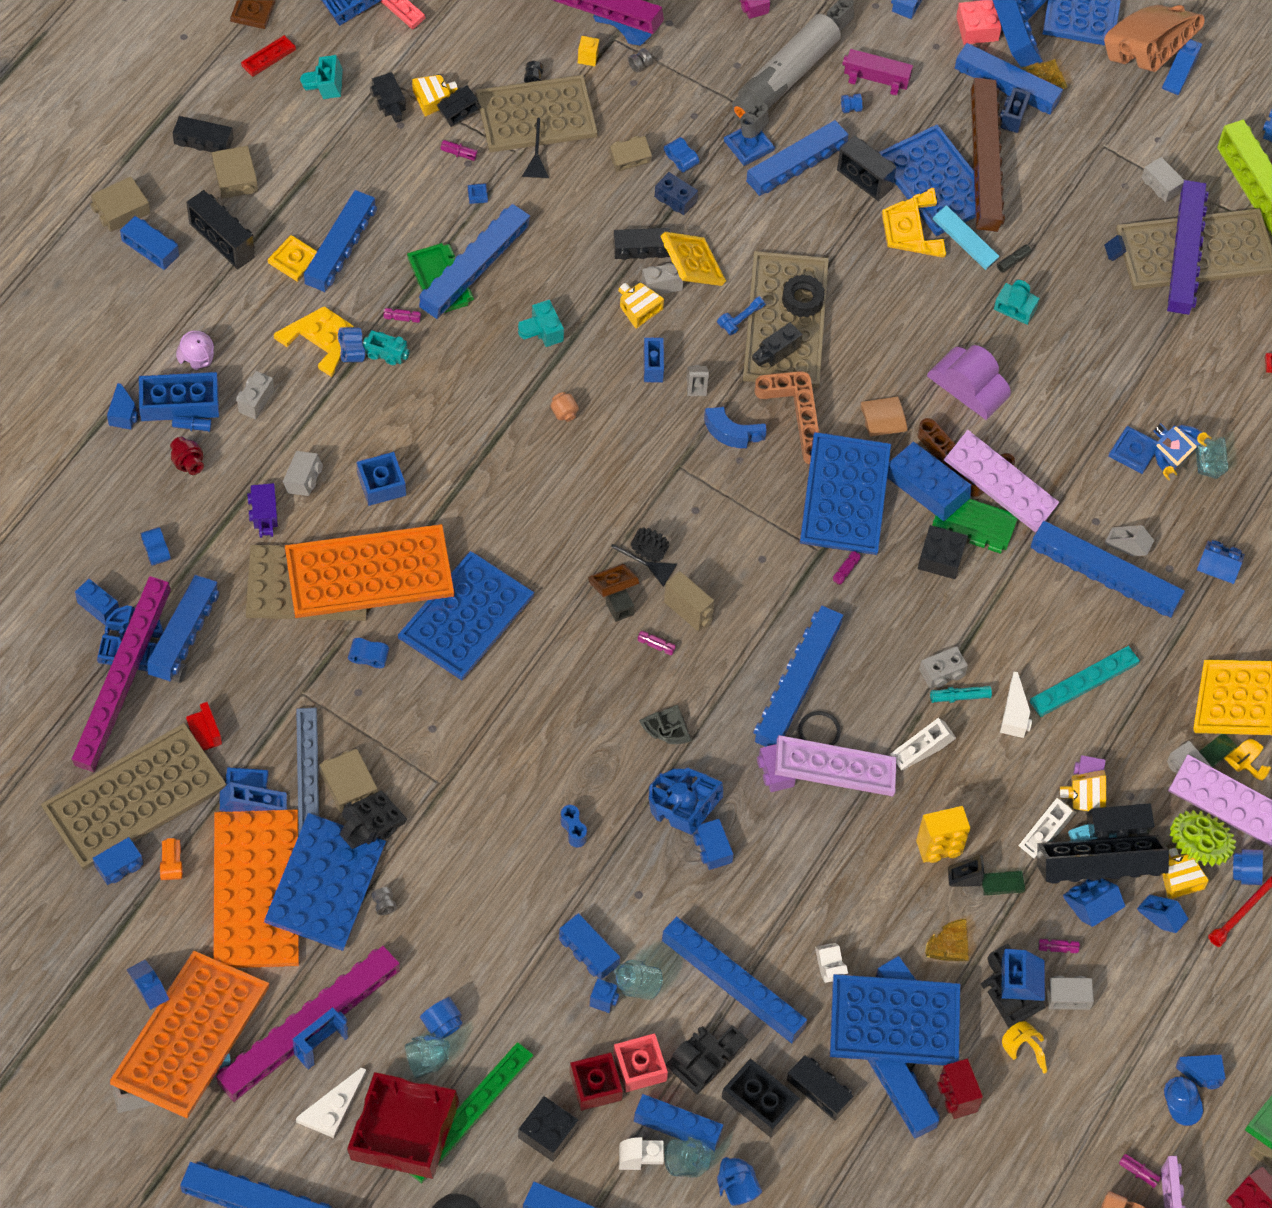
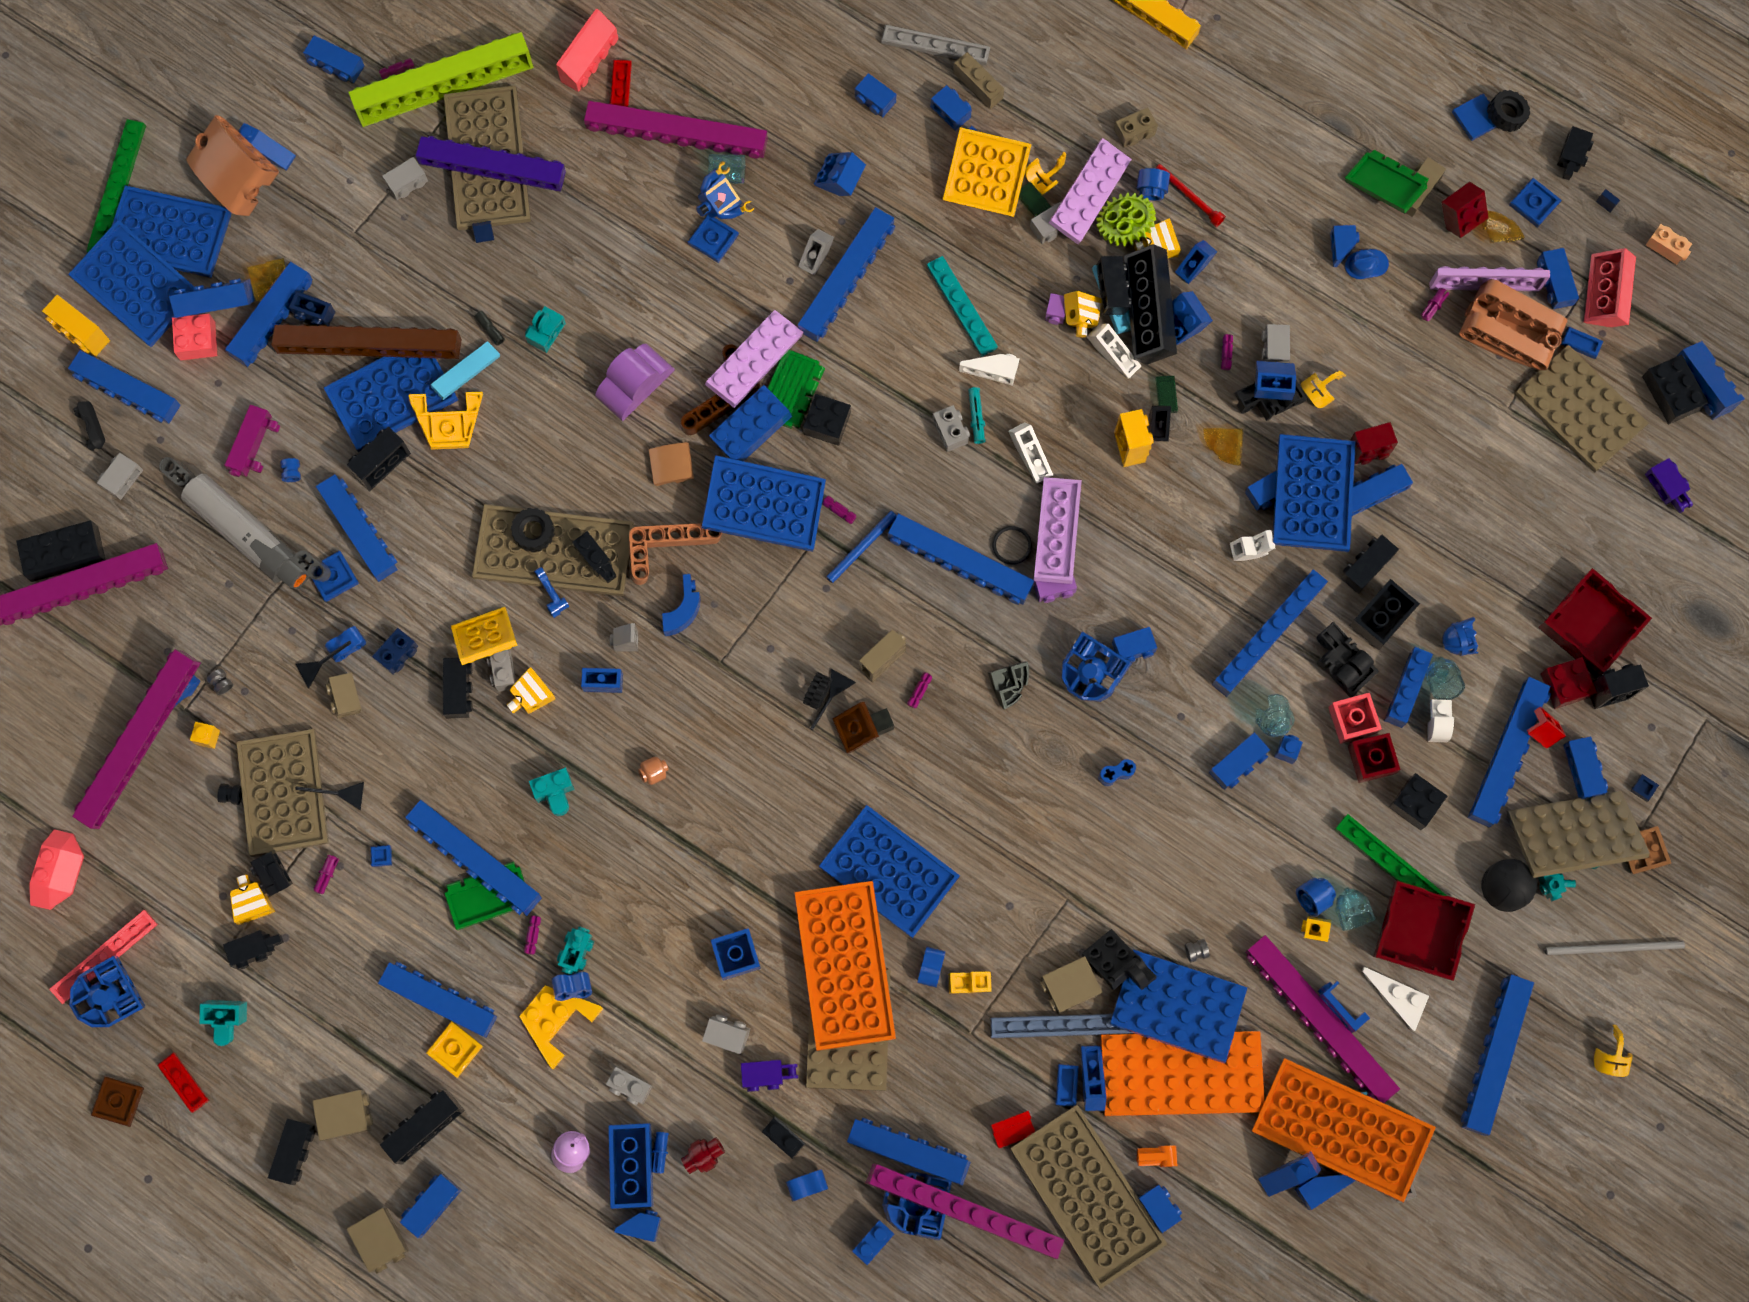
camera: 85 degrees left, 15 degrees up
none -> black piece [296,641,351,688]
none -> magenta brick [584,101,768,159]
none -> black brick [762,1117,806,1159]
none -> blue piece [826,511,897,584]
none -> yellow slope [948,972,991,994]
none -> blue slope [1295,1175,1355,1210]
none -> yellow brick [1301,916,1331,942]

